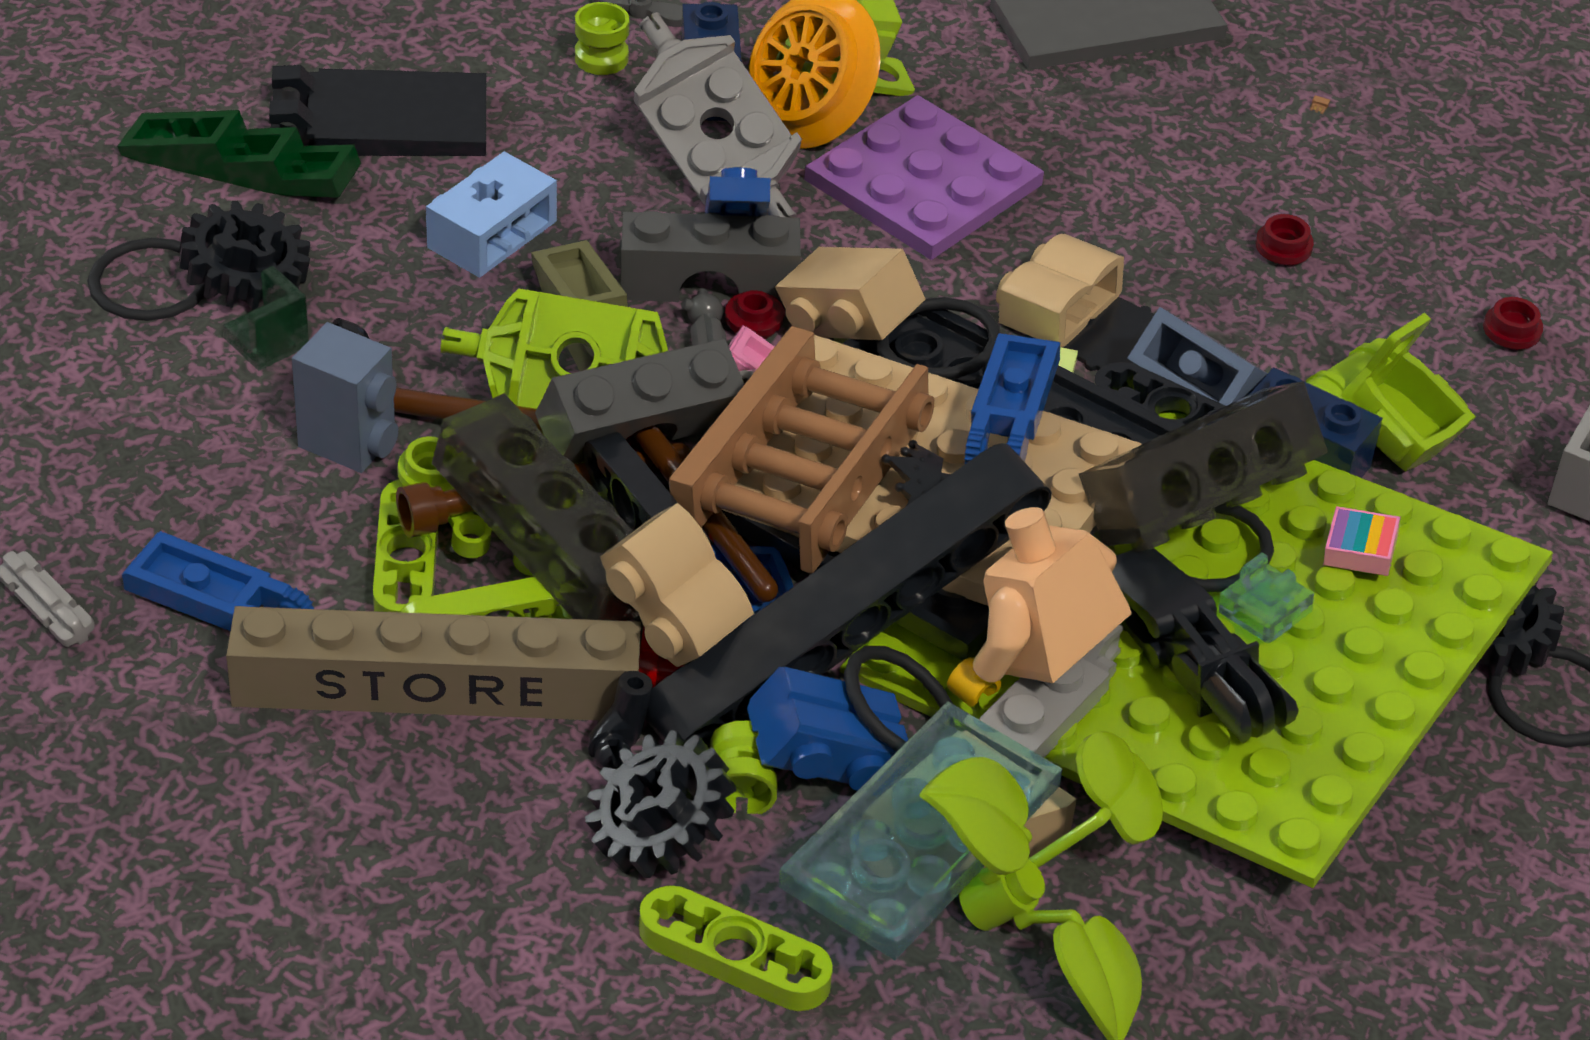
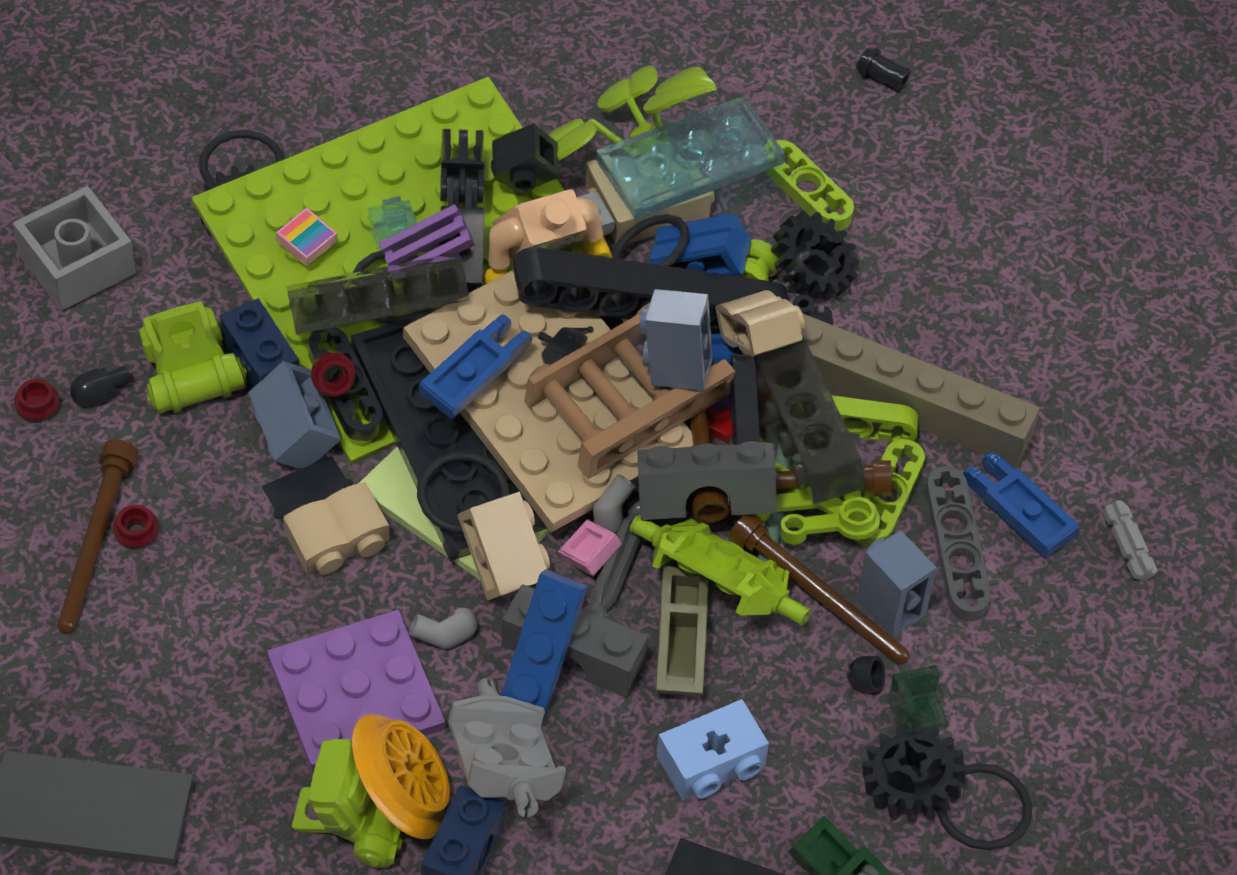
camera: 155 degrees left, 10 degrees up
none -> reddish brown piece [57,439,138,634]
none -> black cylinder [70,365,132,408]
none -> dark red plate [311,352,356,397]
none -> medium lavender tile [379,204,475,284]
none -> light grey arm [409,607,478,649]
none -> black brick [491,123,559,195]
none -> sand blue brick [639,289,713,391]
none -> dark grey beam [925,466,991,622]

